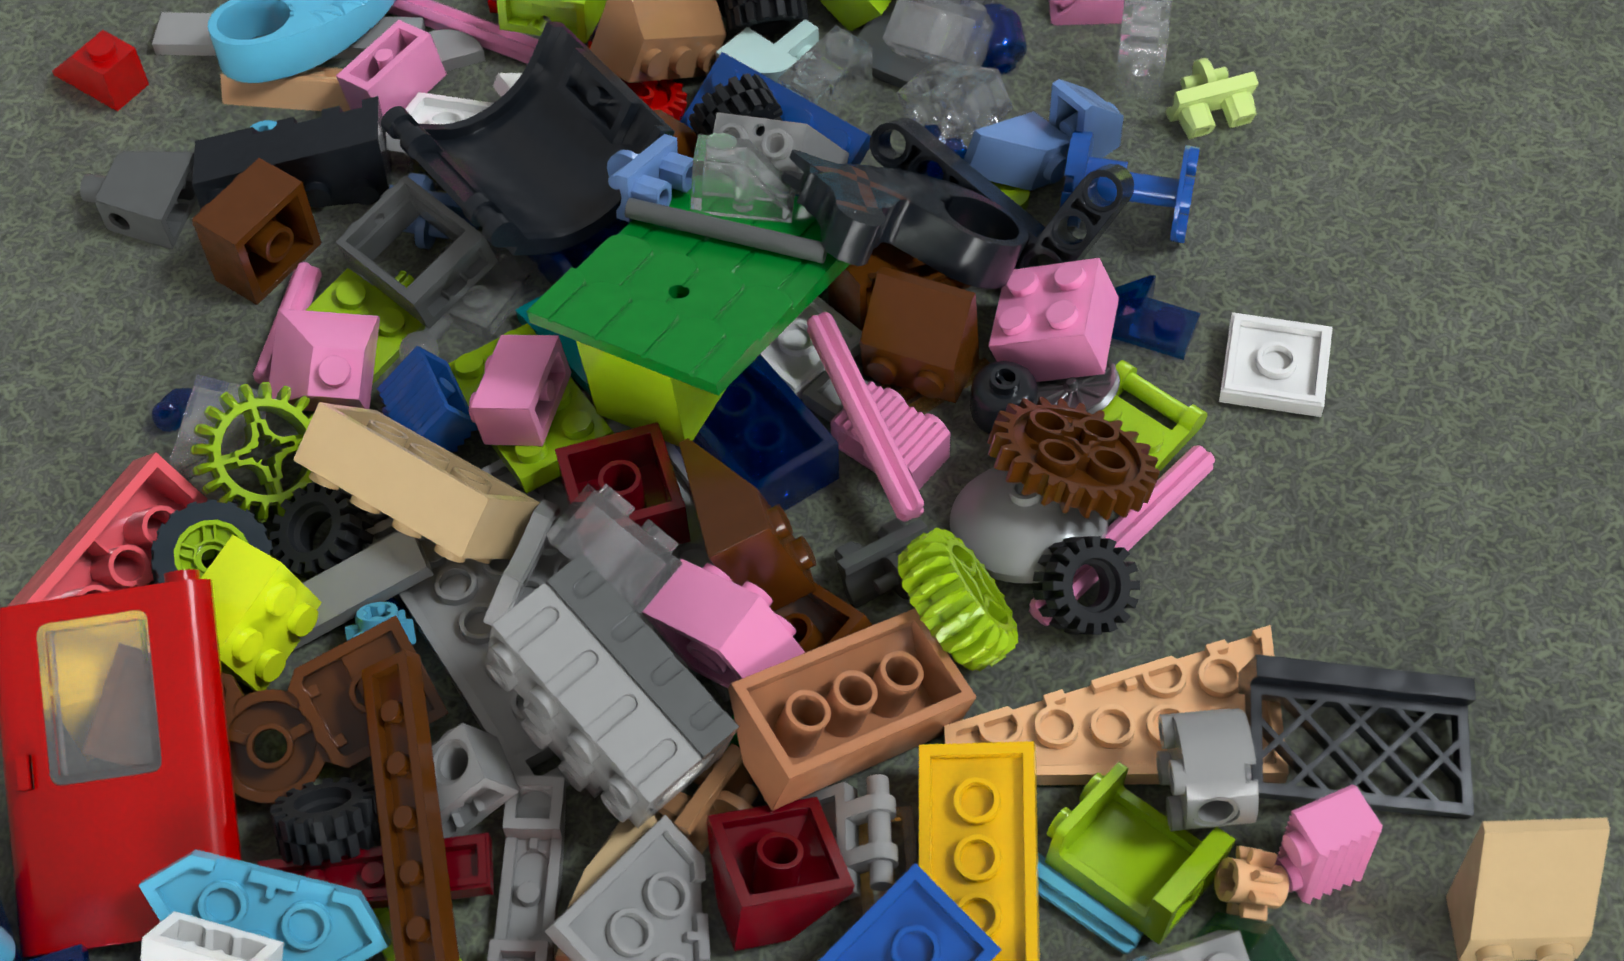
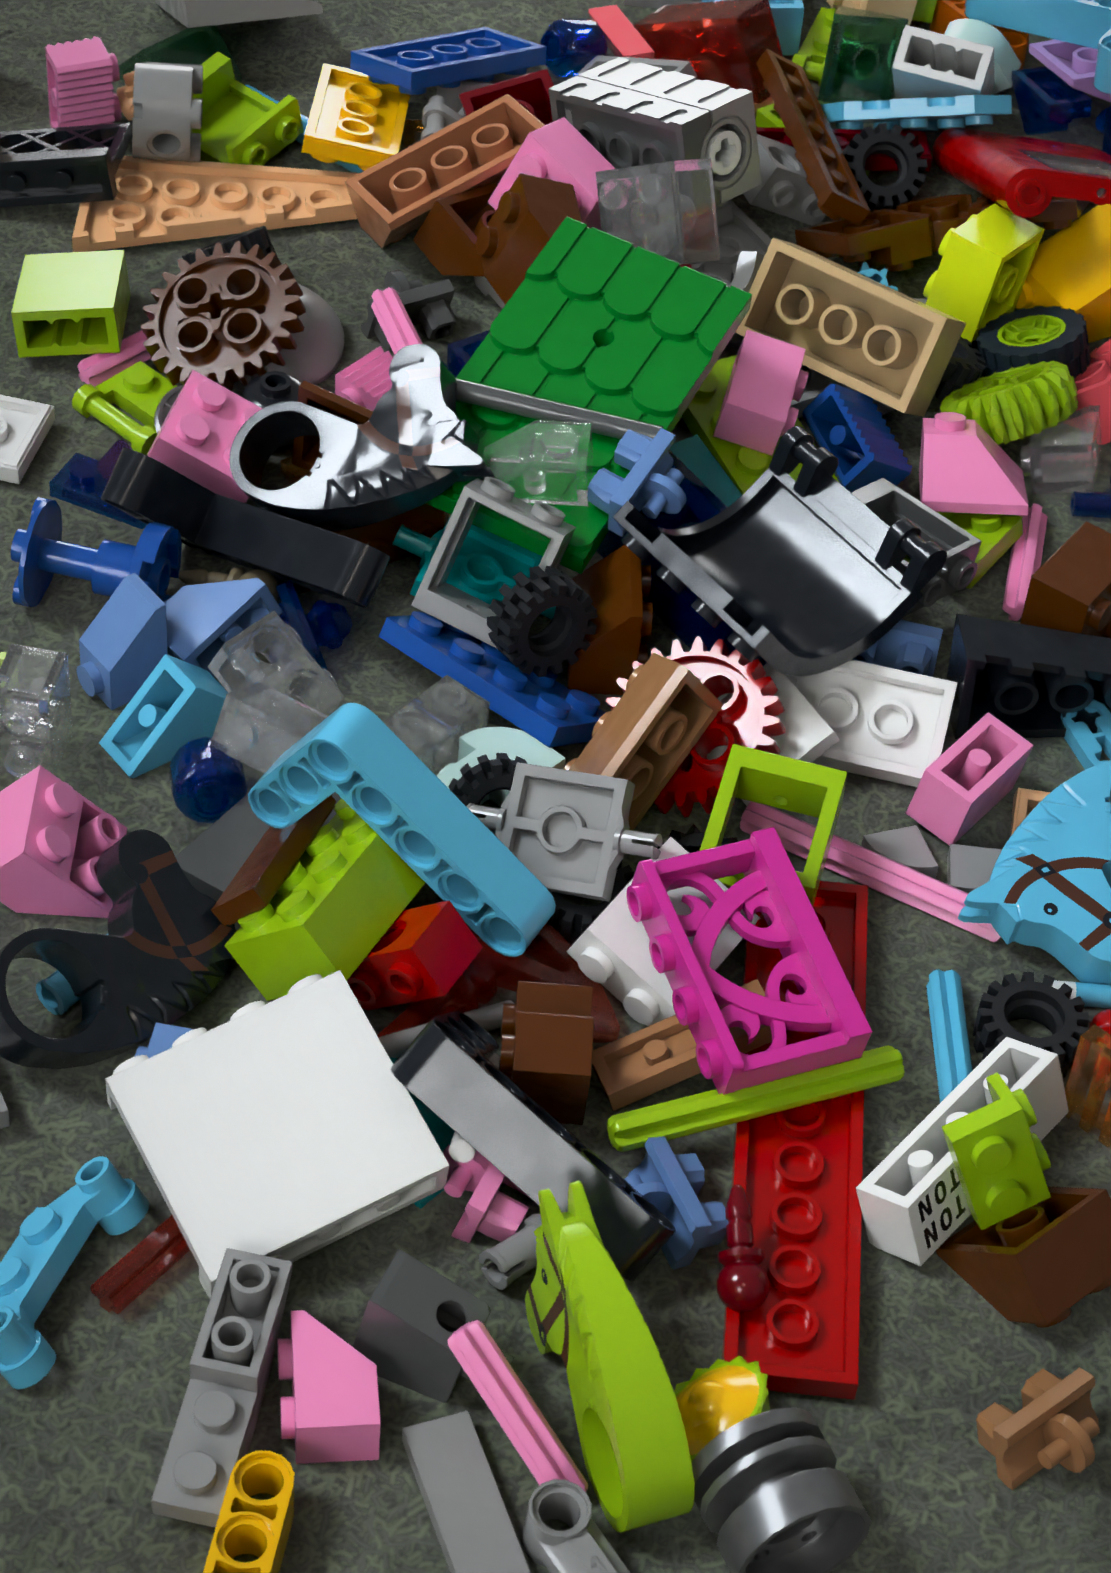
camera: 175 degrees right, 10 degrees down
lime gear [898,527,1019,671] -> none
none -> lime brick [11,250,131,358]
none -> medium azure slope [99,654,238,778]

